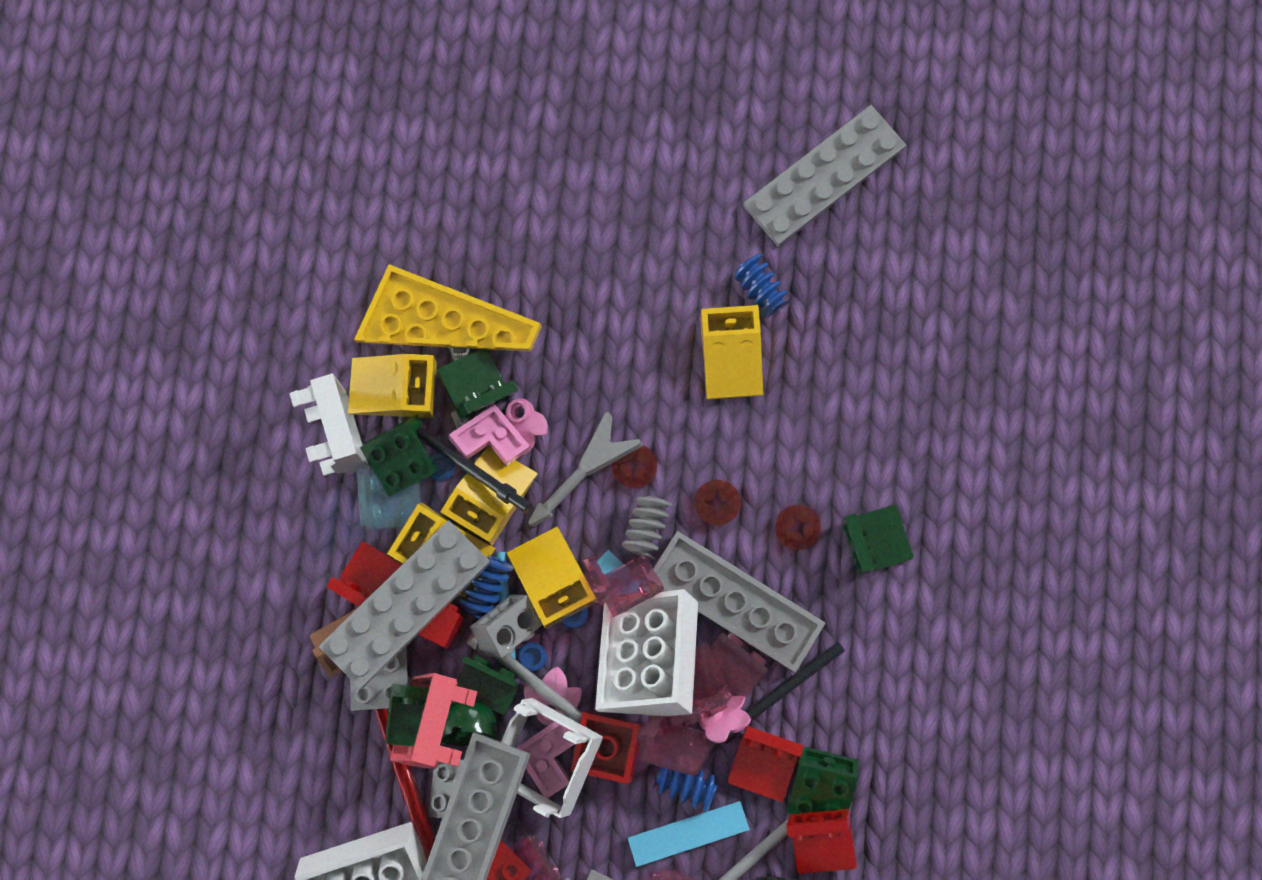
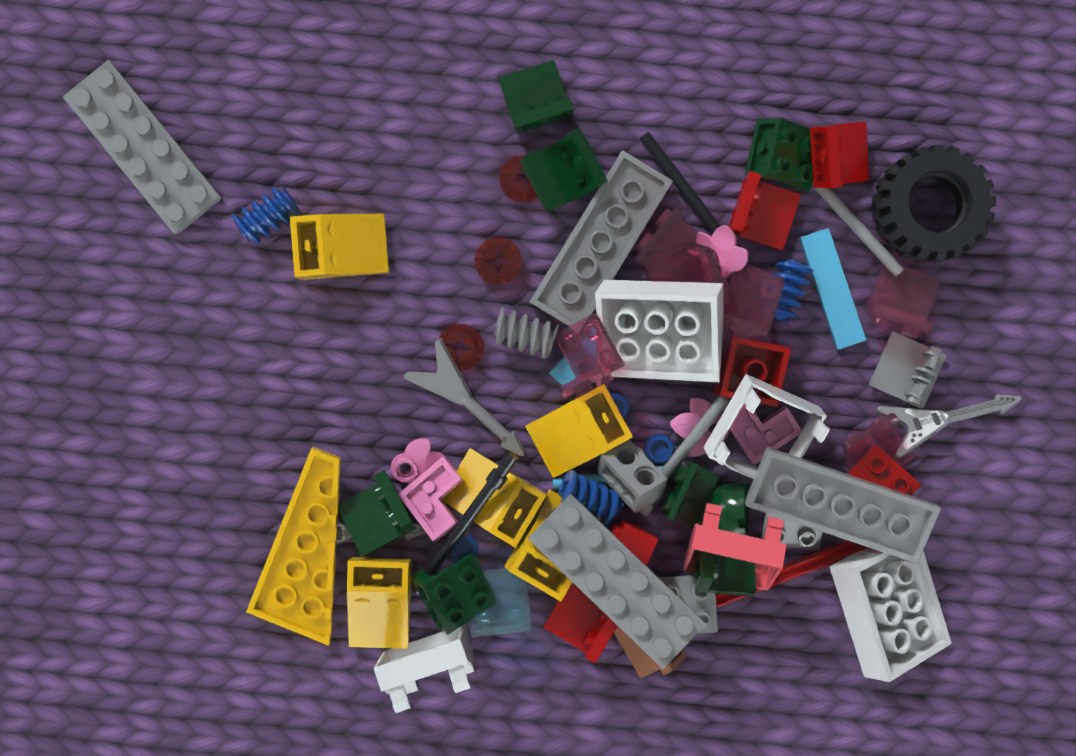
camera: 90 degrees left, 10 degrees up
none -> dark green bracket [520,128,608,211]

